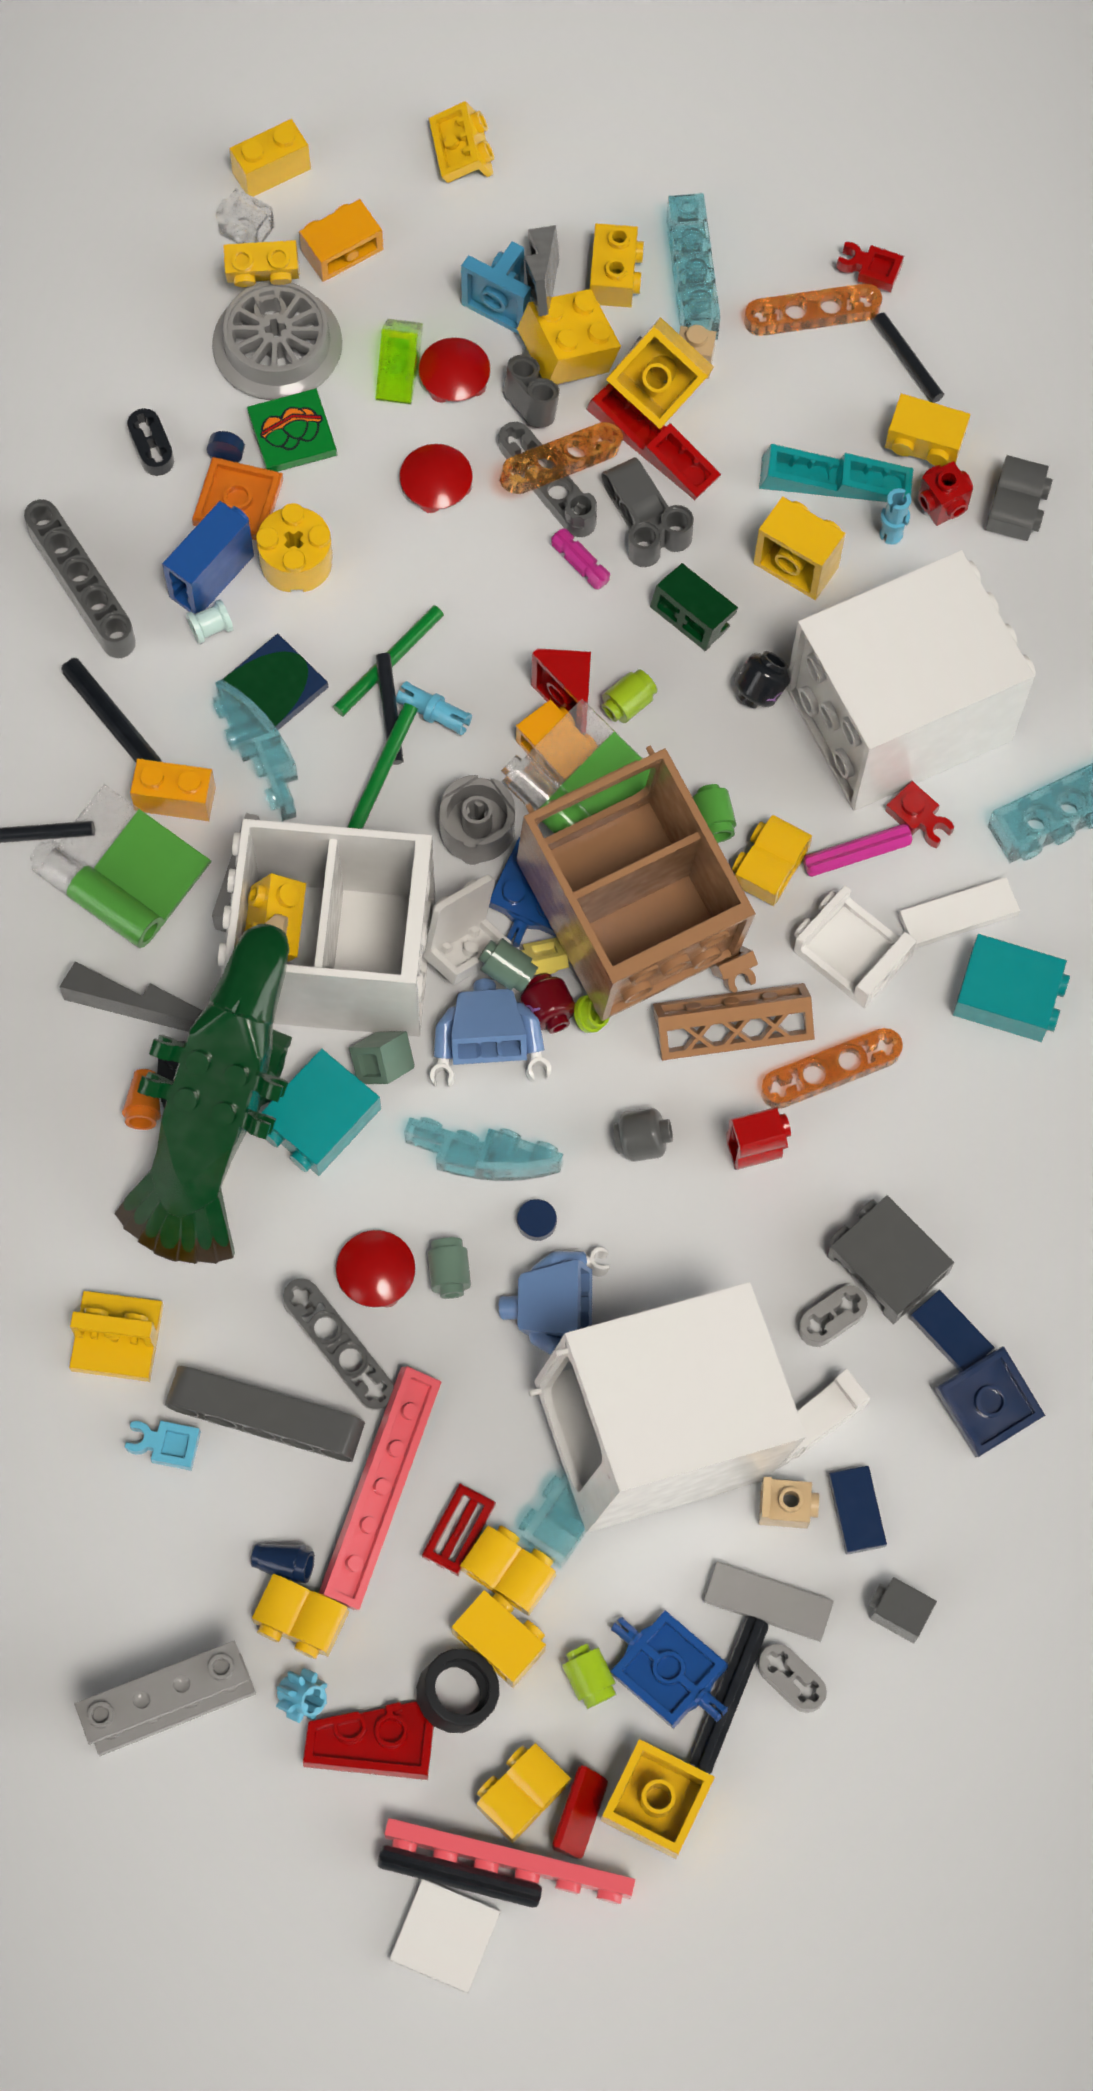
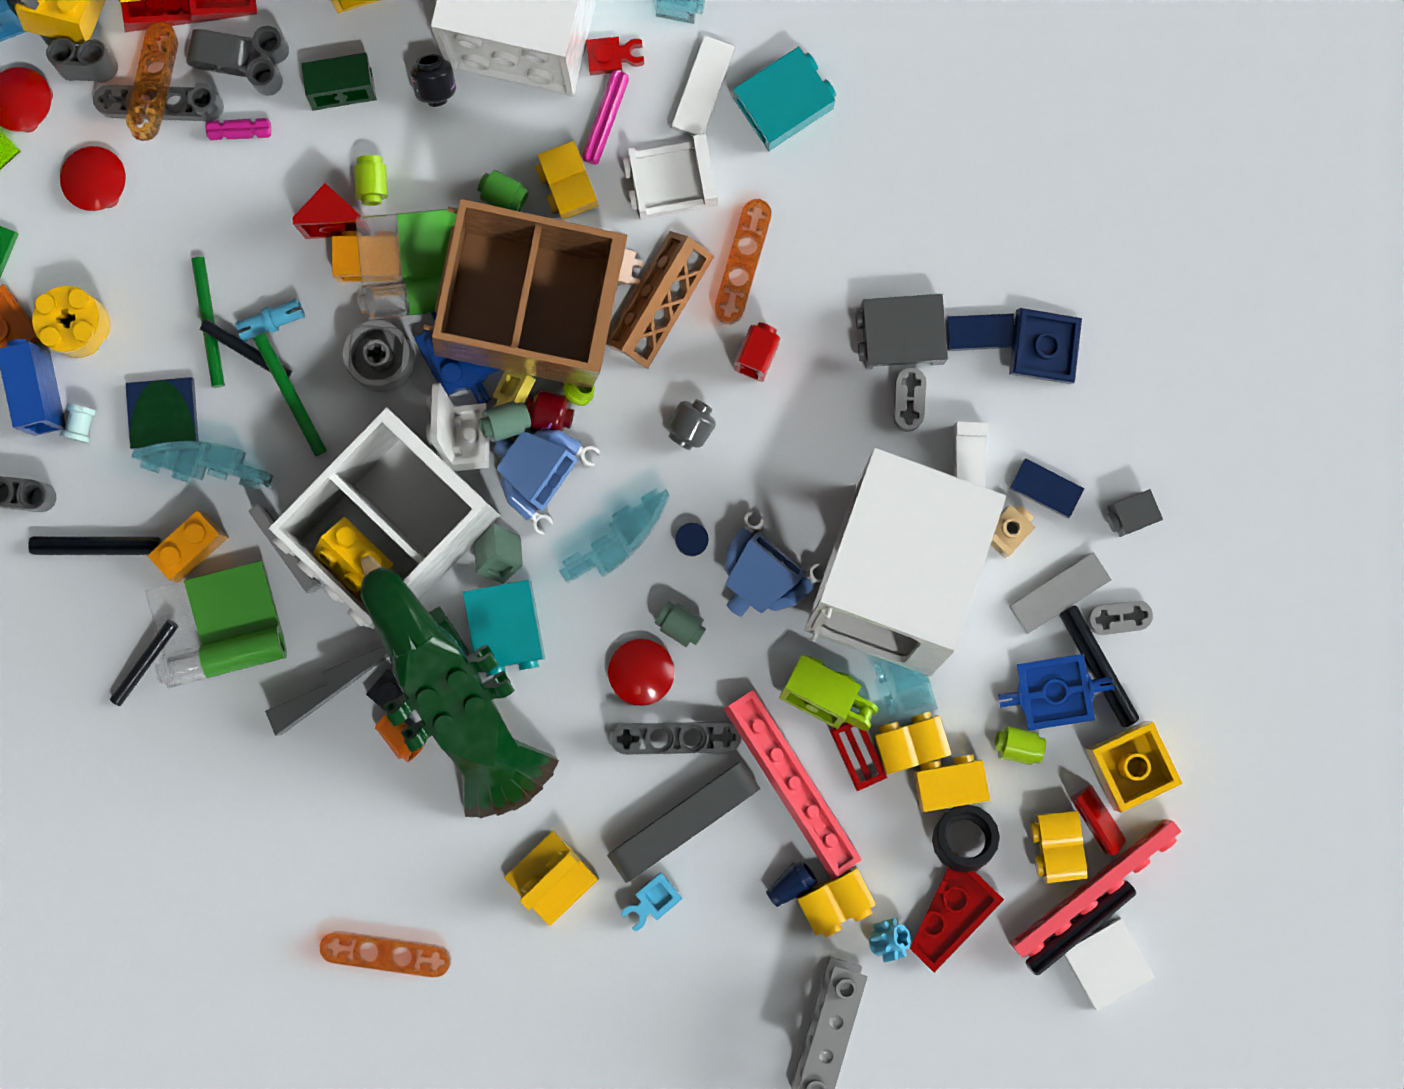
camera: 50 degrees left, 15 degrees up
none -> lime brick [779,655,879,731]

